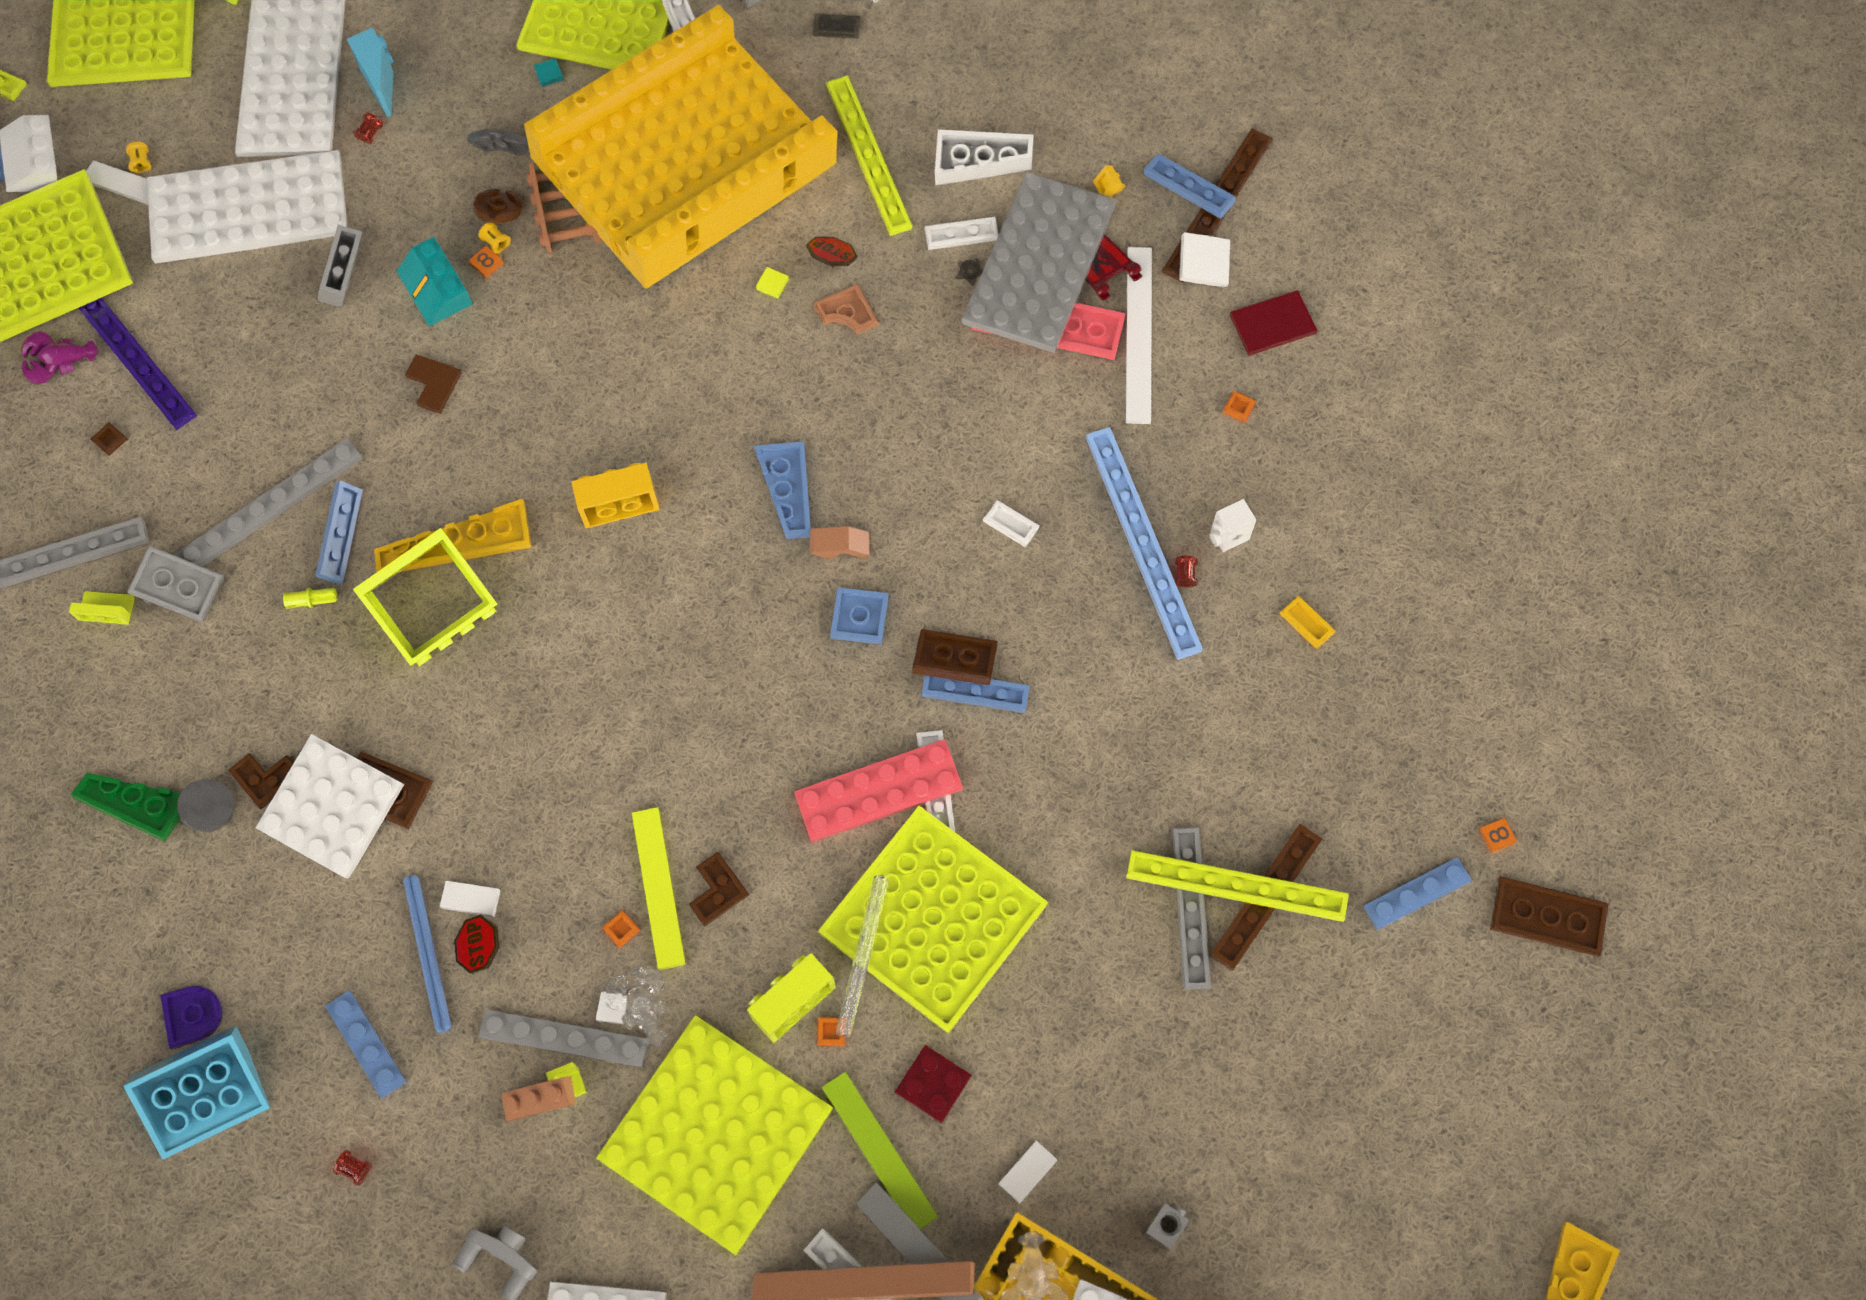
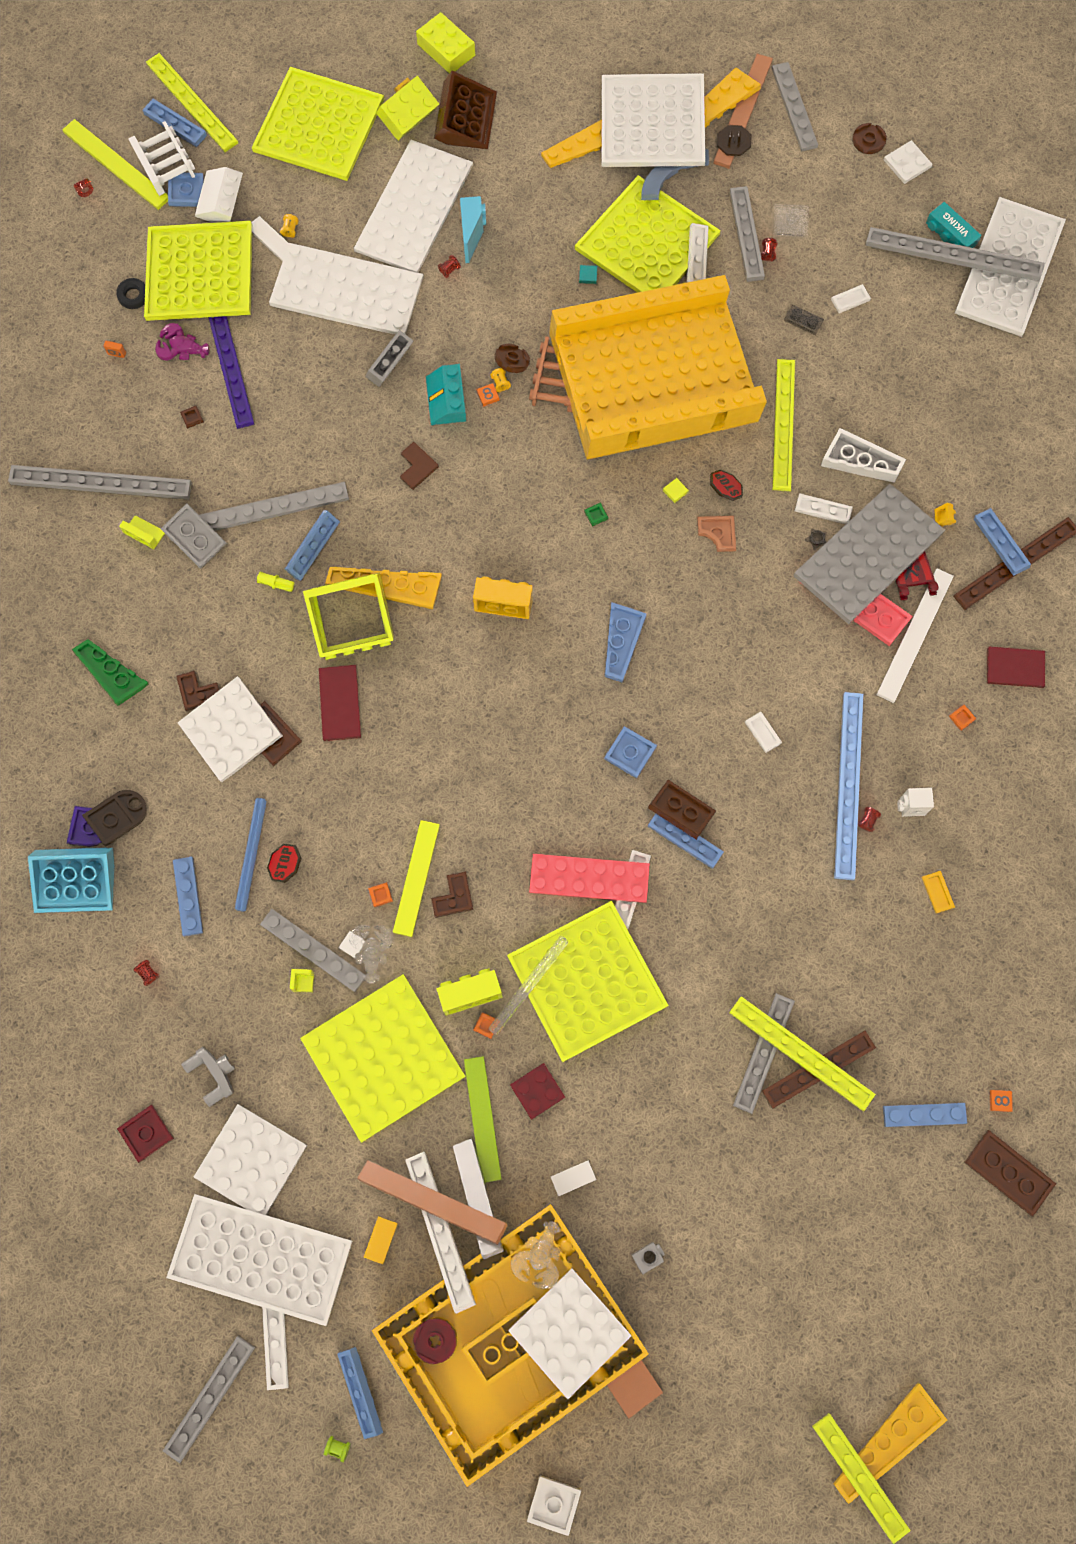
camera: 25 degrees right, 5 degrees up
flat silver tile [177,779,234,832] -> none
white tile [439,881,500,917] -> none
flat silver tile [467,129,529,156] -> none
nougat plate [501,1076,576,1121] -> none
nougat slope [810,526,870,559] -> none
white tile [1180,232,1230,287] -> none
none -> dark brown tile [82,790,147,847]
none -> dark red tile [319,665,361,741]
none -> green tile [584,502,609,526]

